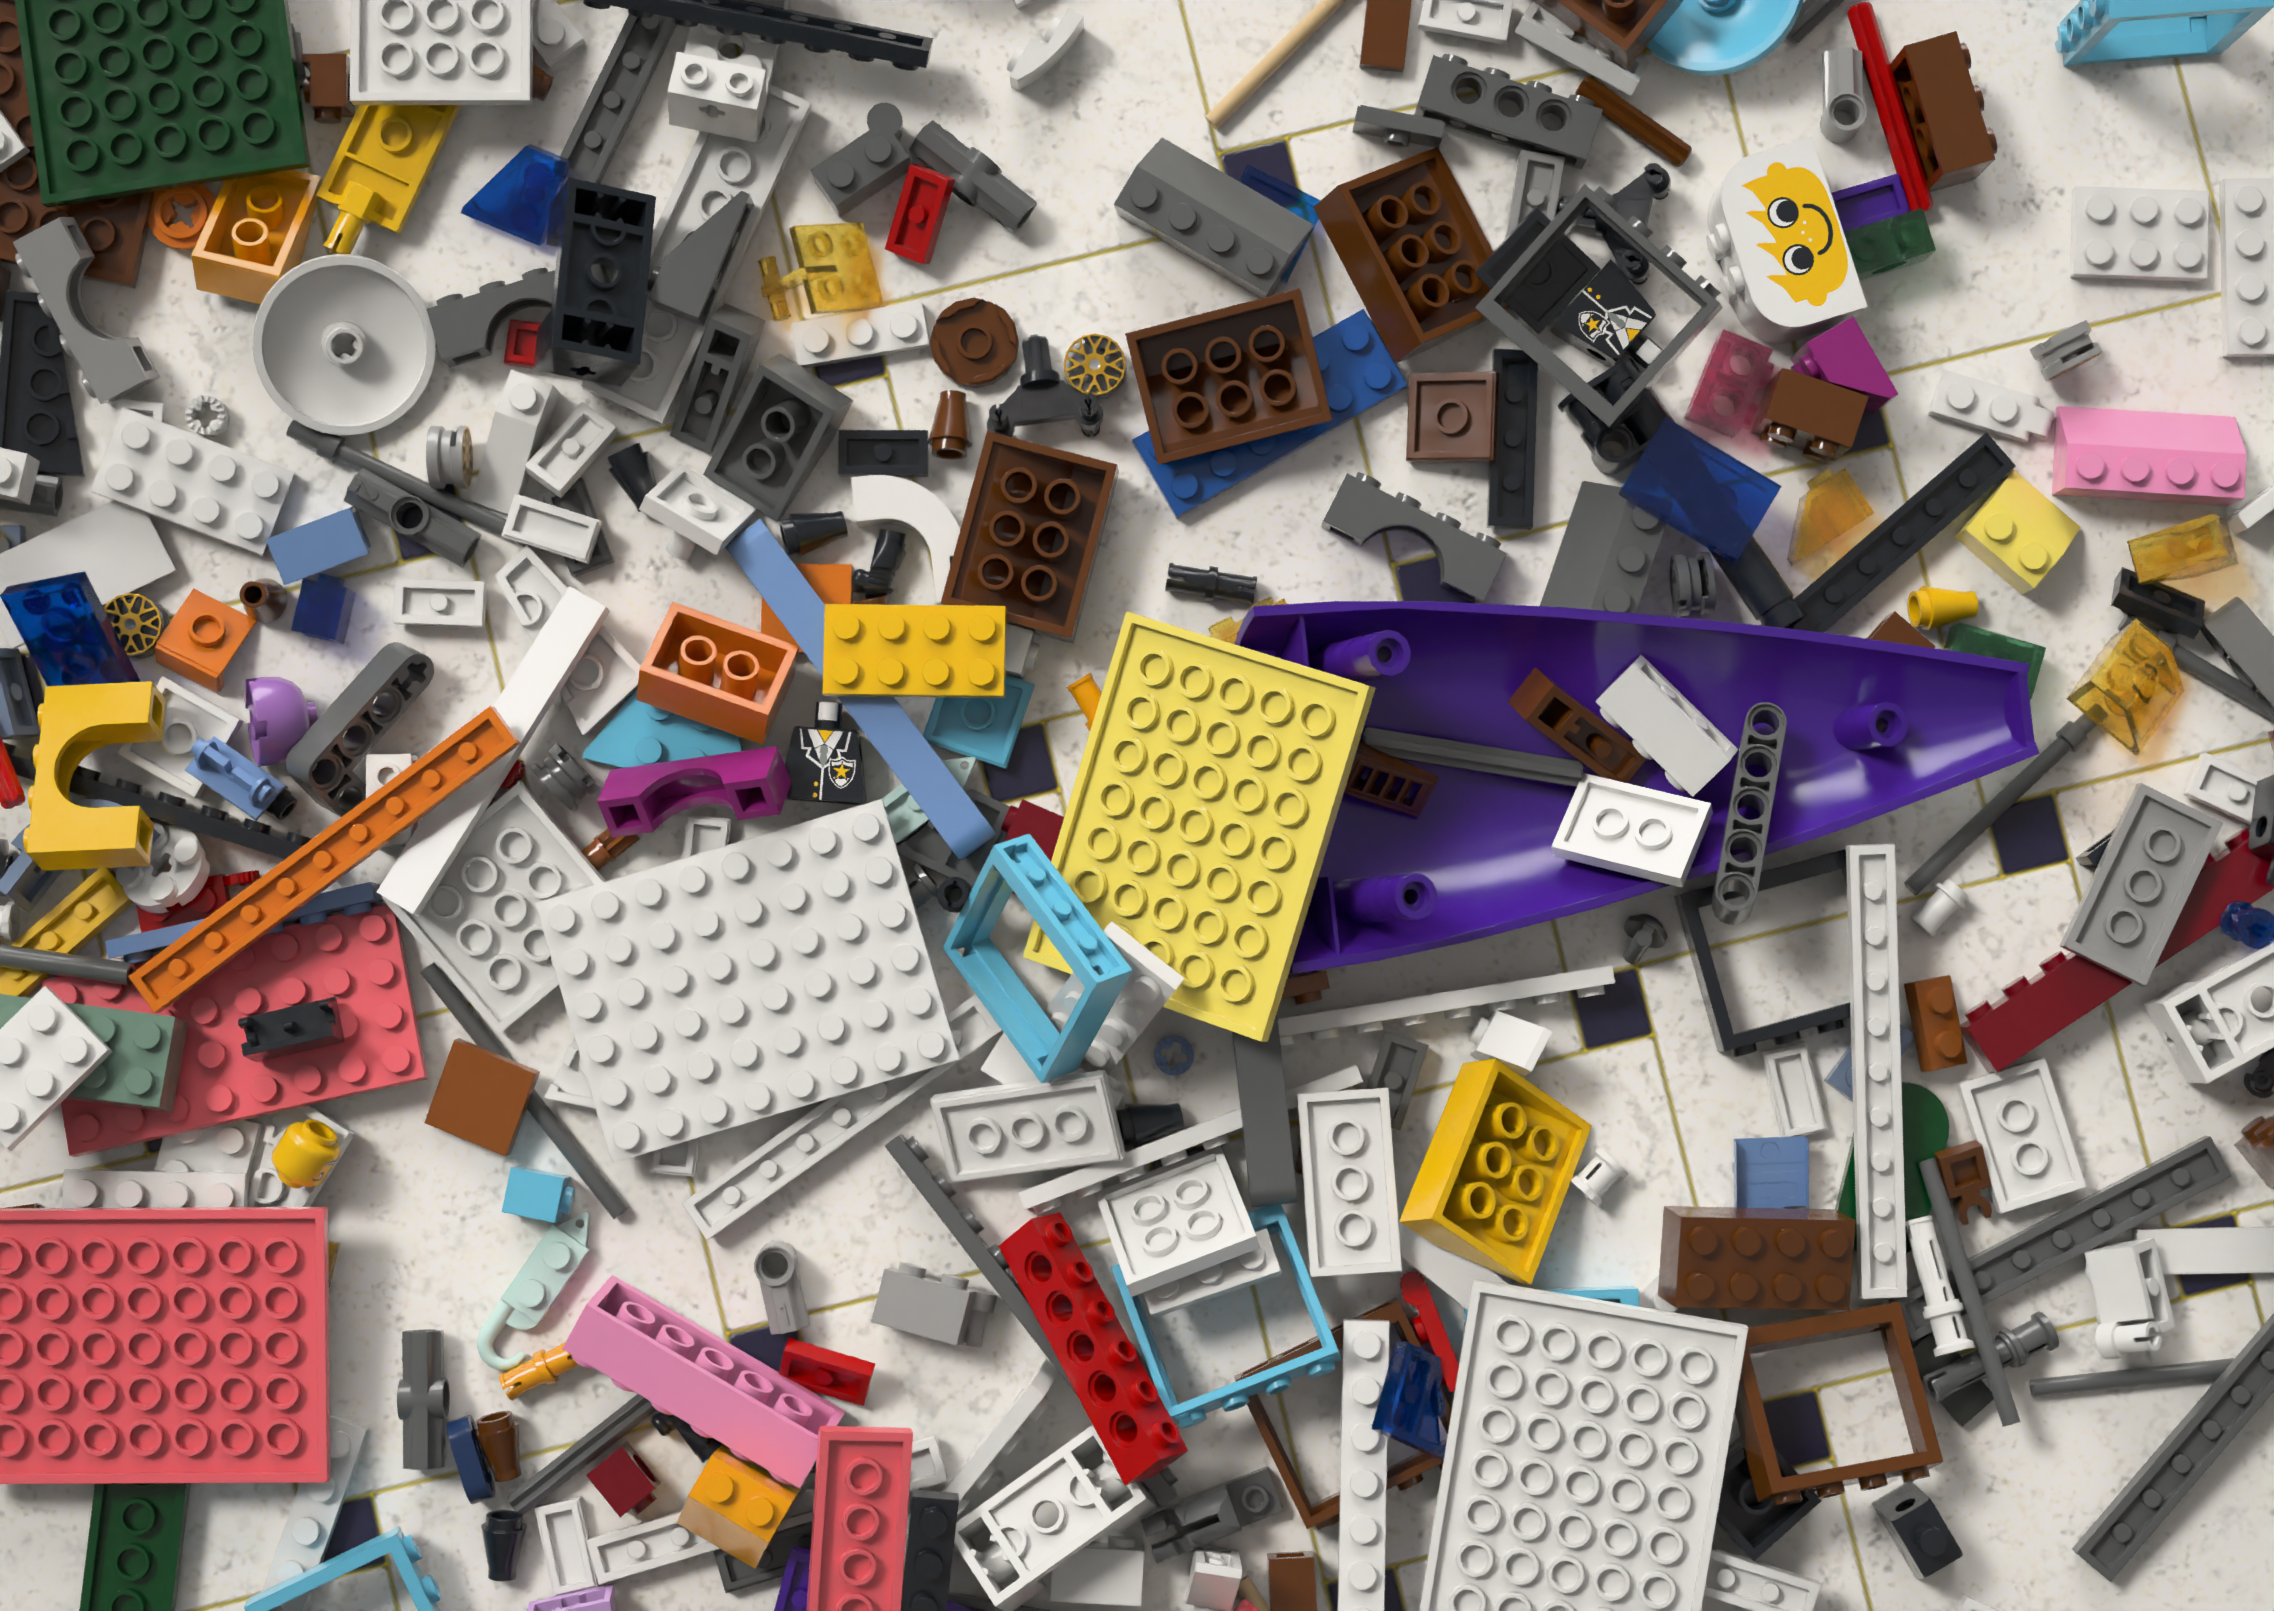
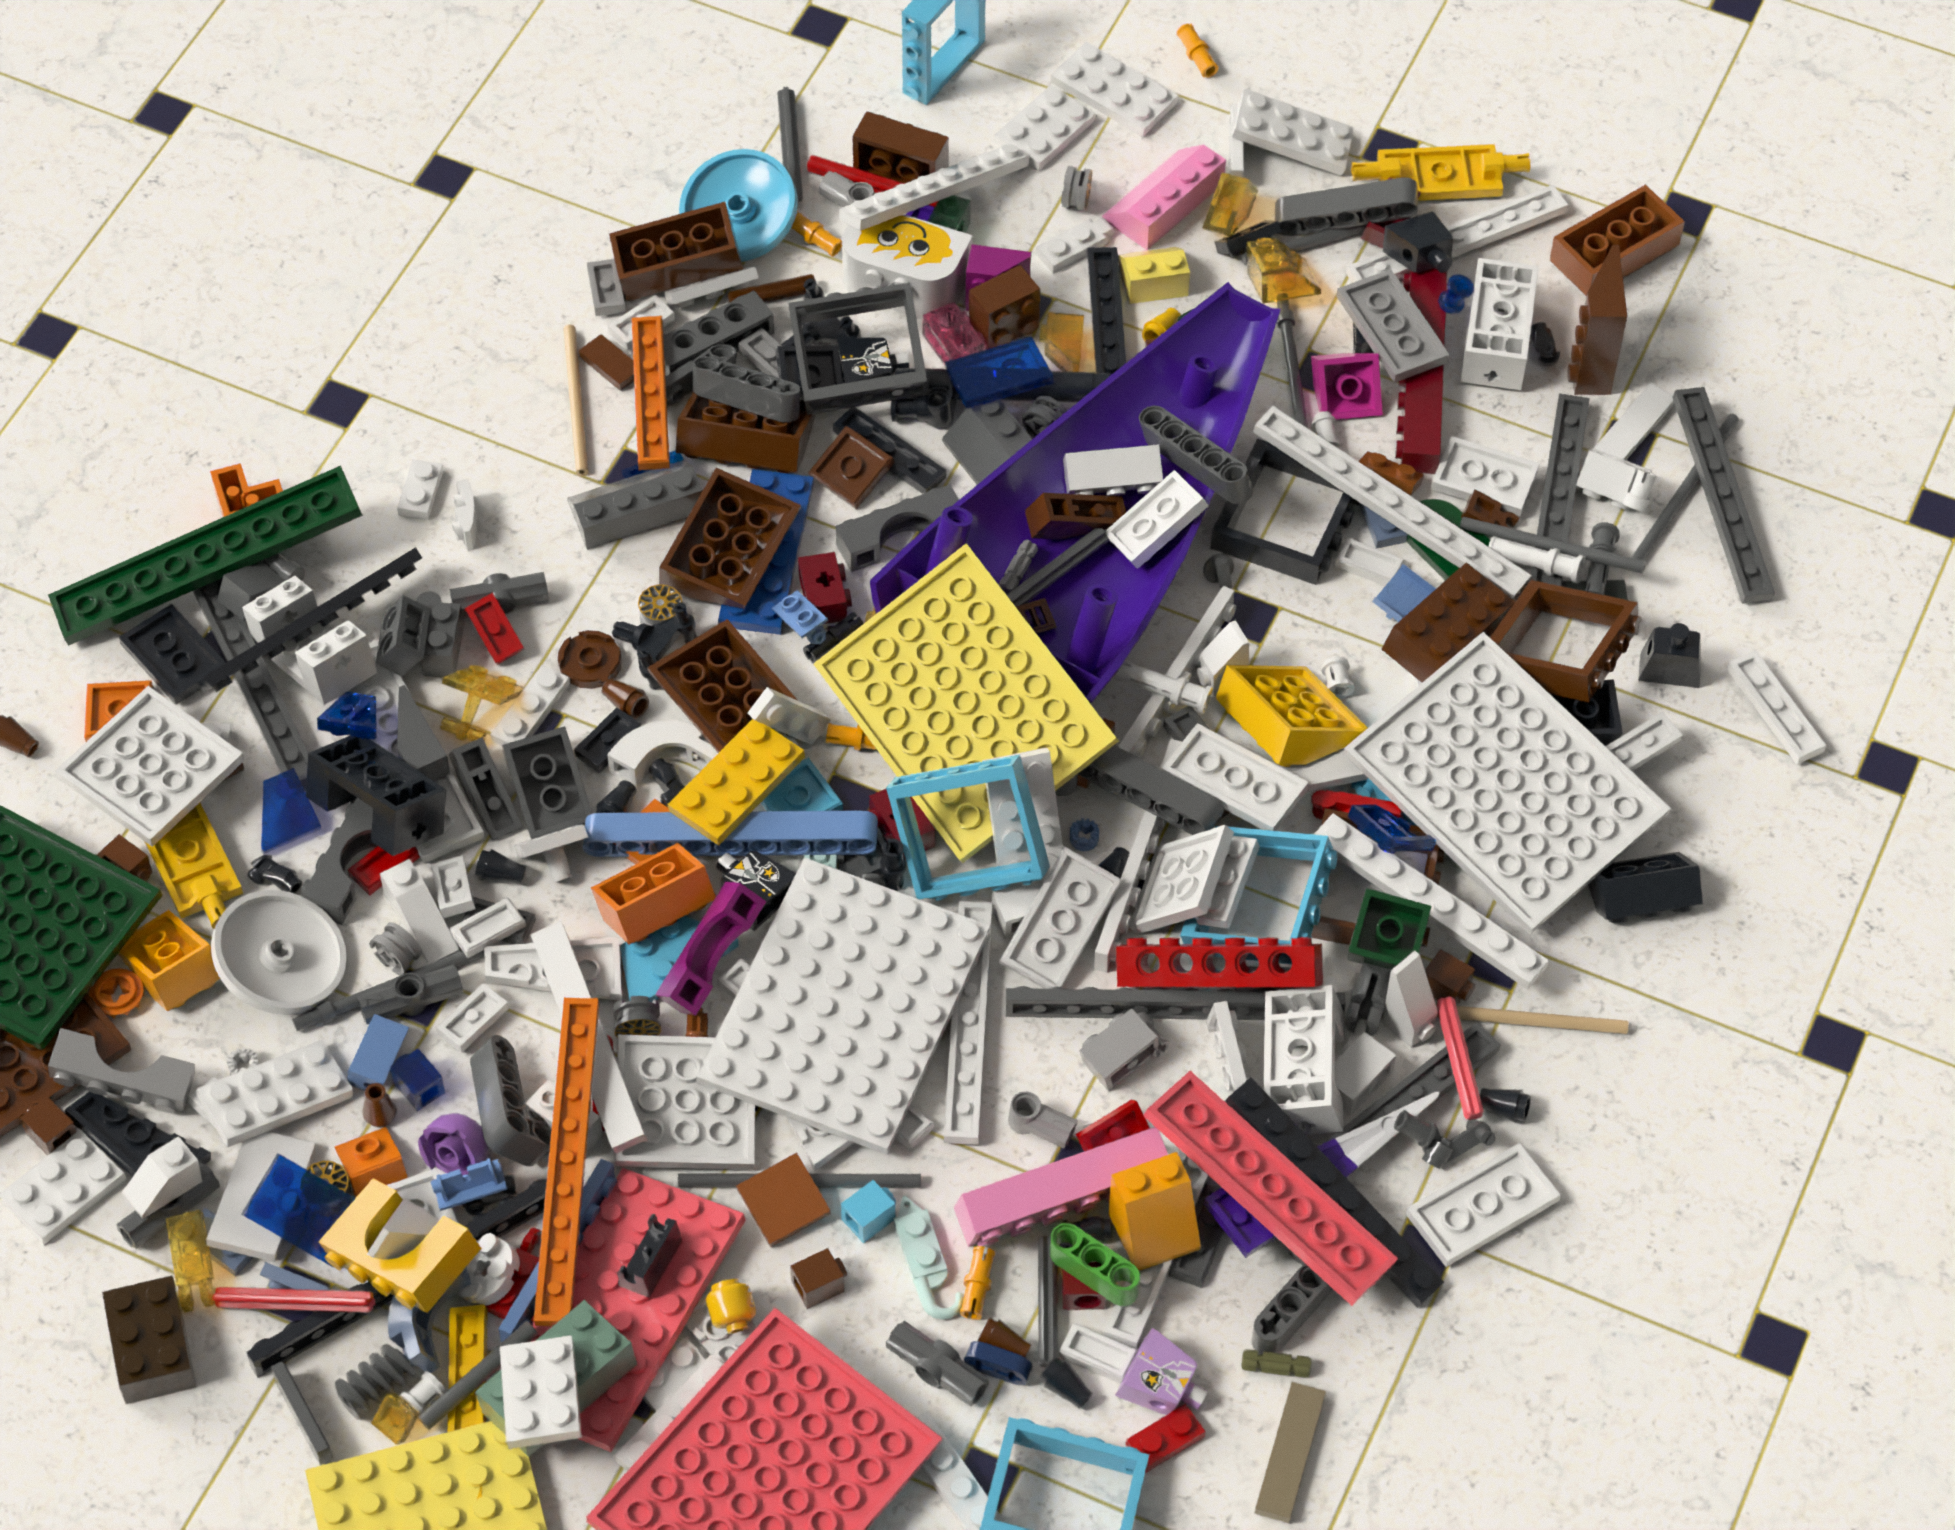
camera: 50 degrees left, 30 degrees down
none -> black arm [247,855,302,894]
none -> clear blue wing [317,691,377,740]
none -> white slope [367,1198,439,1259]
none -> dark grey brick [376,595,431,677]
none -> orange tile [632,316,670,470]
none -> dark grey beam [693,344,800,422]
none -> white plate [748,687,831,745]
none -> medium blue hinge [772,590,828,644]
none -> reddish brown brick [790,1248,847,1309]
none -> light orange pin [791,211,842,257]
none -> dark red brick [798,552,852,625]
none -> white plate [839,144,1030,231]
none -> light grey axle [998,540,1038,595]
none -> bright green beam [1050,1223,1140,1306]
none -> white pin [1113,661,1213,714]
none -> dark pink slope [1311,353,1383,420]
none -> dark green brick [1347,888,1432,970]

